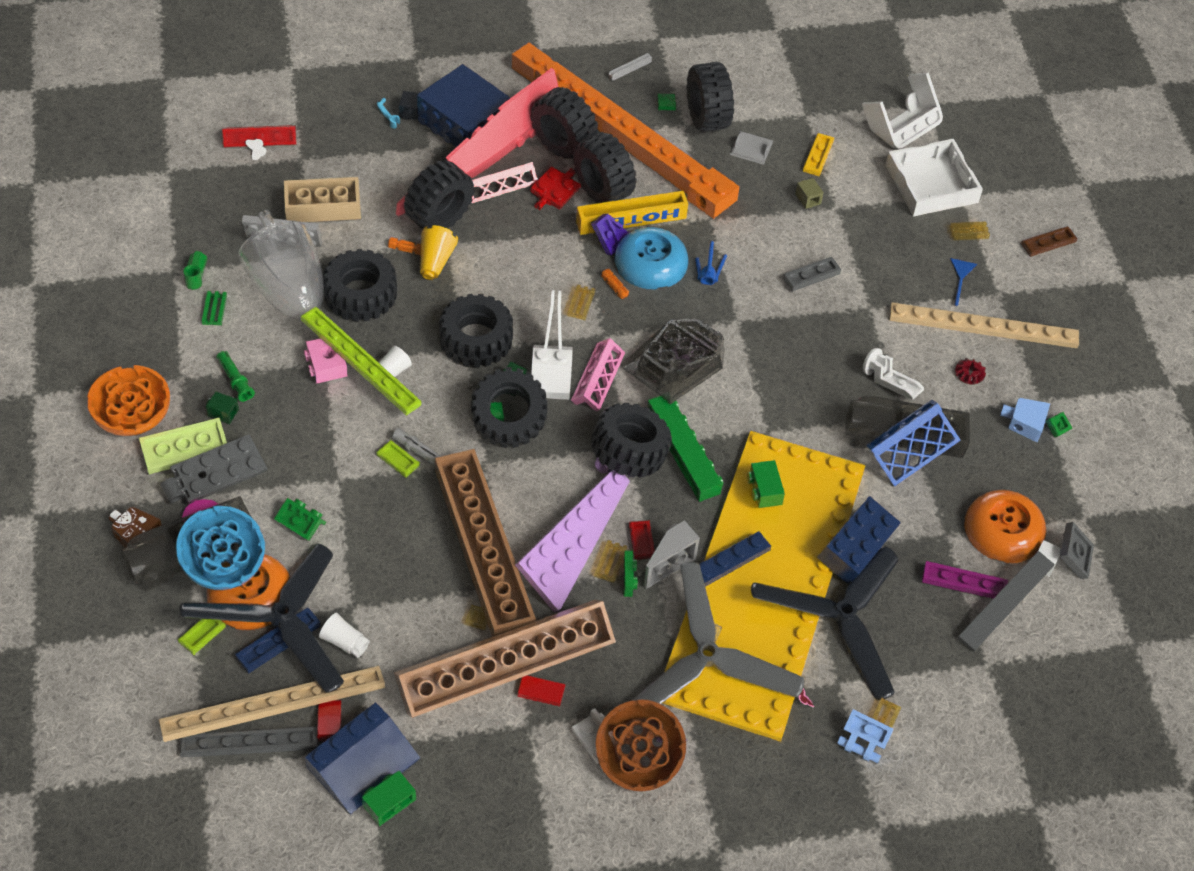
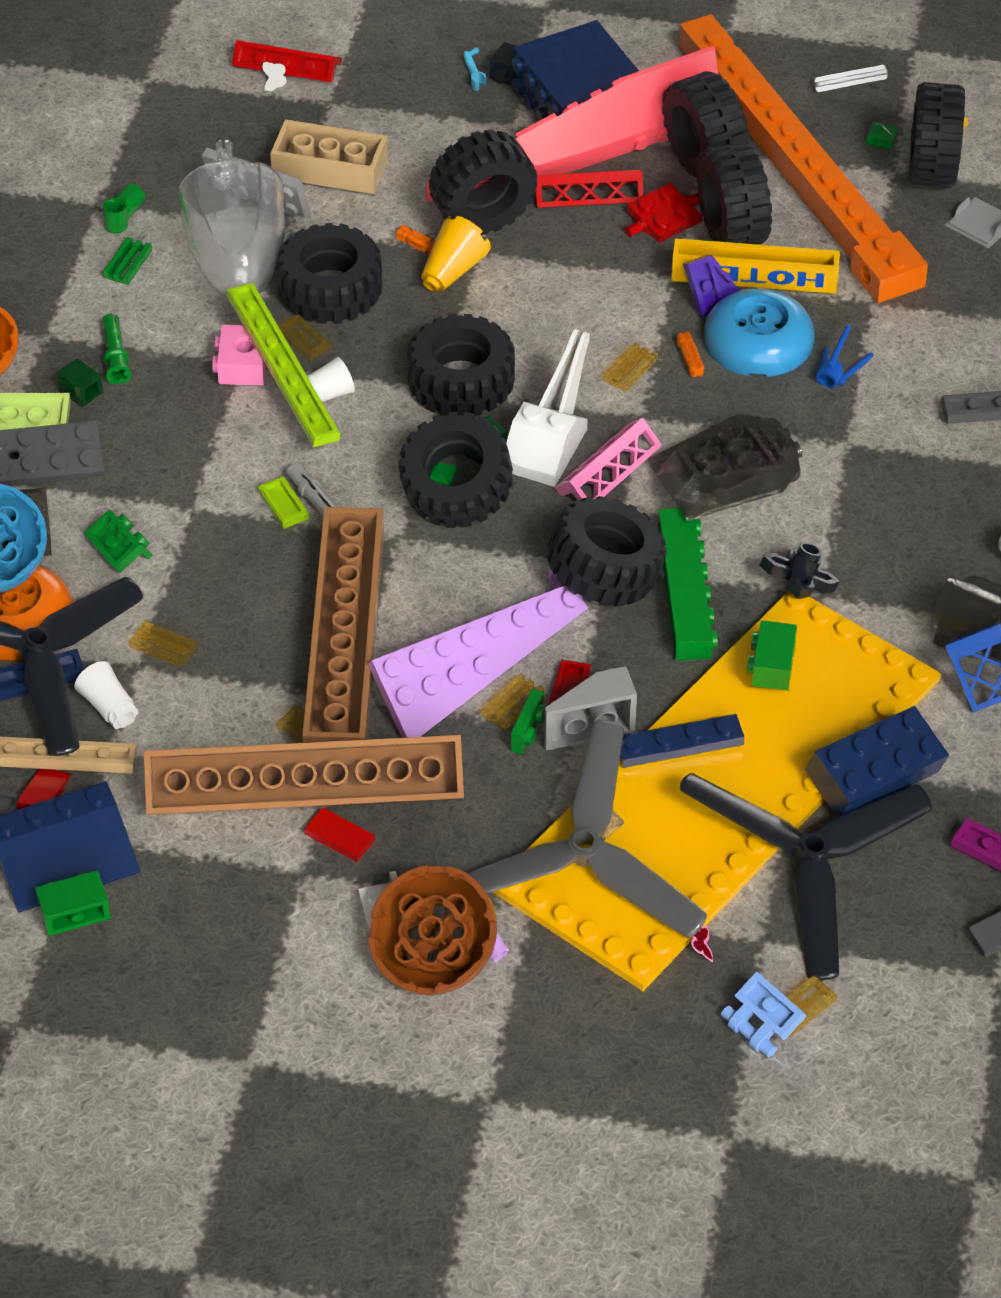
camera: 25 degrees right, 5 degrees down
none -> clear yellow tile [129,621,197,668]
none -> clear yellow tile [278,314,332,362]
none -> black plant [759,542,840,599]

